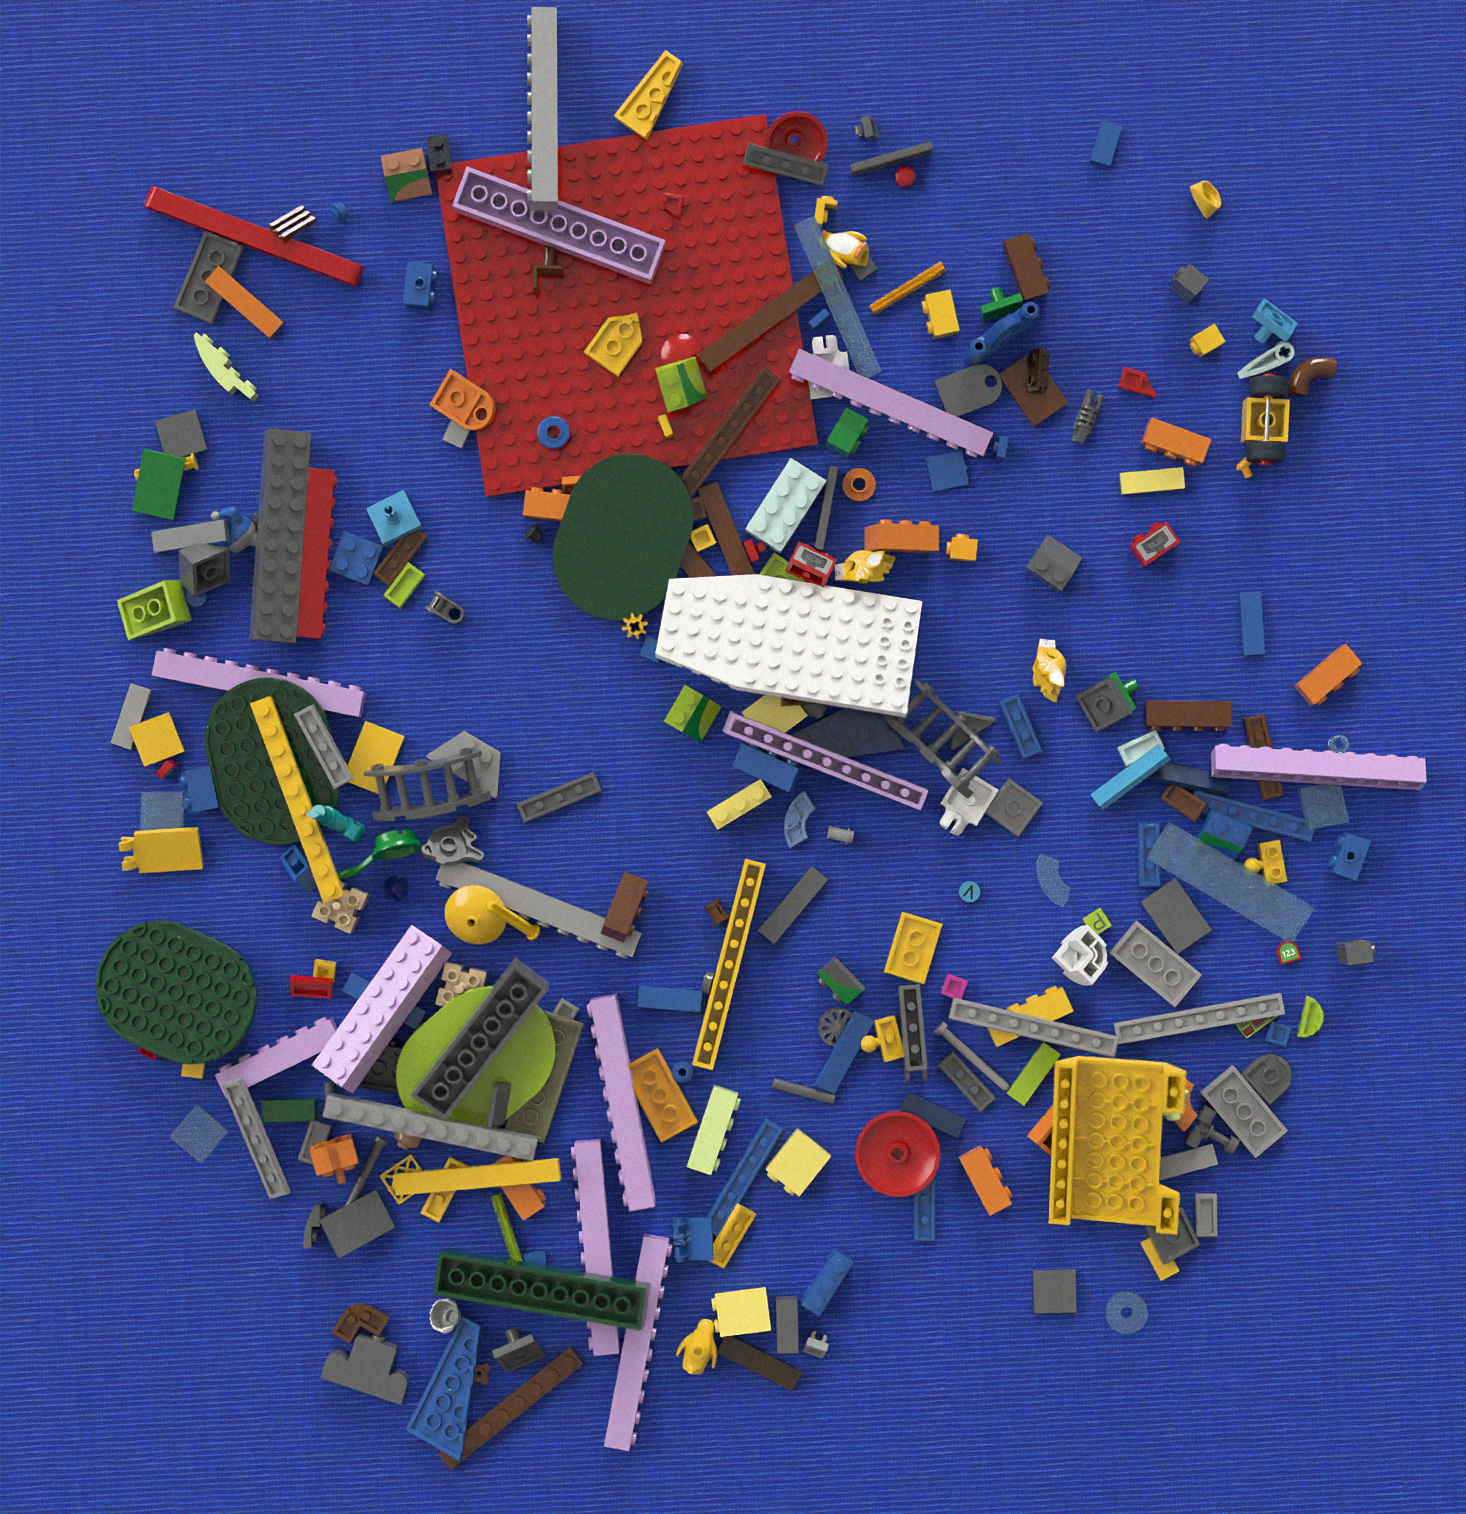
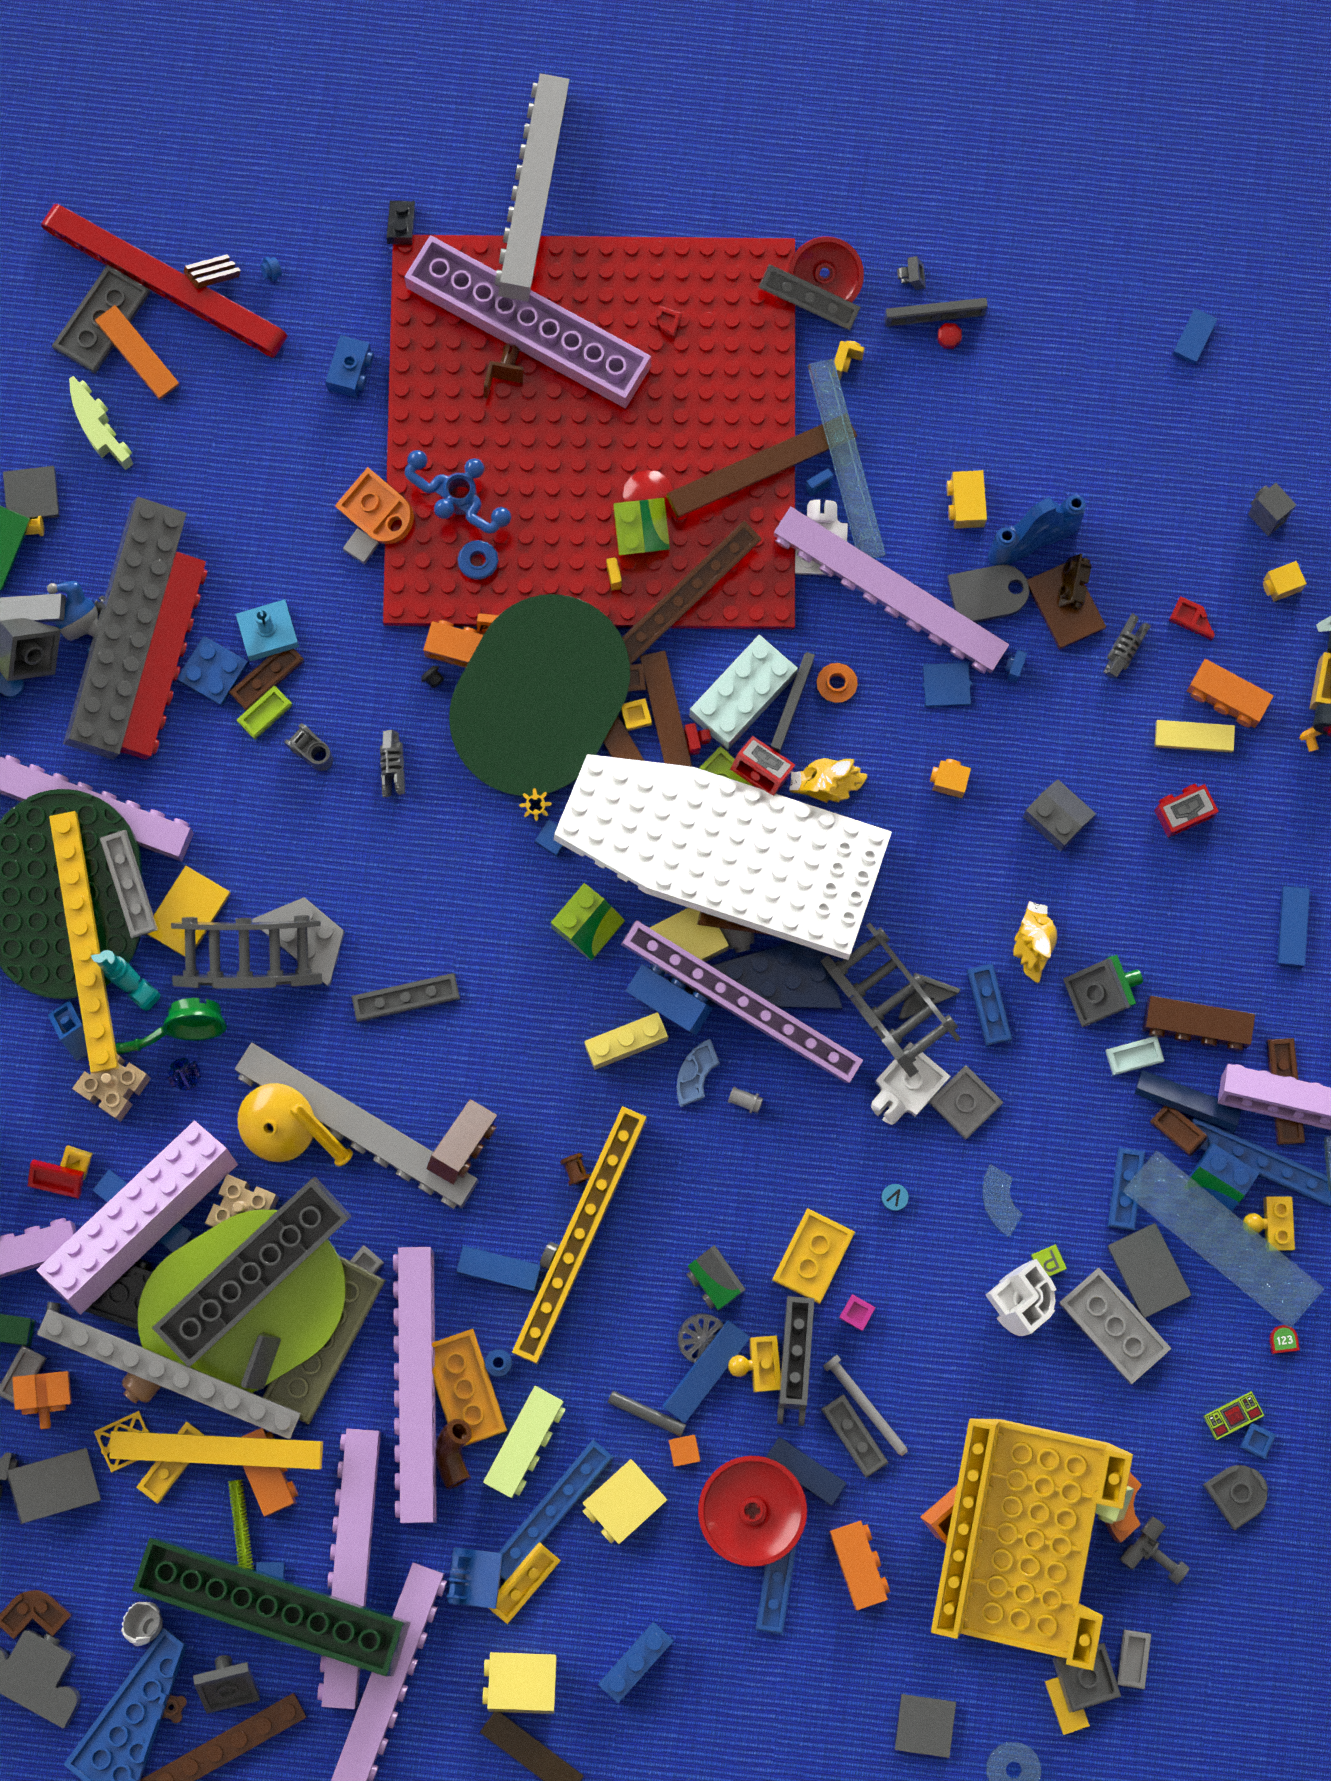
camera: 10 degrees right, 10 degrees down
dark grey bar [345,1135,389,1206] -> none
nougat slope [381,148,433,203] -> none
dark grey tile [421,815,484,866] -> none
yellow tile [584,313,643,377] -> none
yellow wing [614,50,683,140] -> none
yellow animal [676,1319,717,1374] -> none
dark grey tile [758,866,828,944] -> none
dark grey piece [776,1296,799,1354] -> none
light grey tile [803,1331,829,1359] -> none
animal [818,230,869,268] -> none
green brick [826,407,869,459] -> none
dark grey tile [848,256,878,282] -> none
orange wedge [864,520,939,553] -> none
light orange axle [869,261,946,315] -> none
light grey tile [949,997,1119,1058] -> none
green tile [980,287,1023,322] -> none
yellow brick [987,985,1073,1047] -> none
reddish brown brick [1003,233,1050,304] -> none
lime tile [1006,1042,1061,1106] -> none
dark azure tile [1090,744,1171,811] -> none
light grey plate [1113,993,1285,1044] -> none
light grey tile [1159,1143,1218,1181] -> none
yellow piece [1190,181,1221,219] -> none
light grey plate [1200,1065,1288,1158] -> none
lime tile [1297,996,1324,1037] -> none
none -> dark grey hinge [380,729,405,797]
none -> blue wheel [405,450,511,534]
none -> reddish brown cylinder [435,1419,472,1490]
none -> orange tile [669,1435,700,1467]

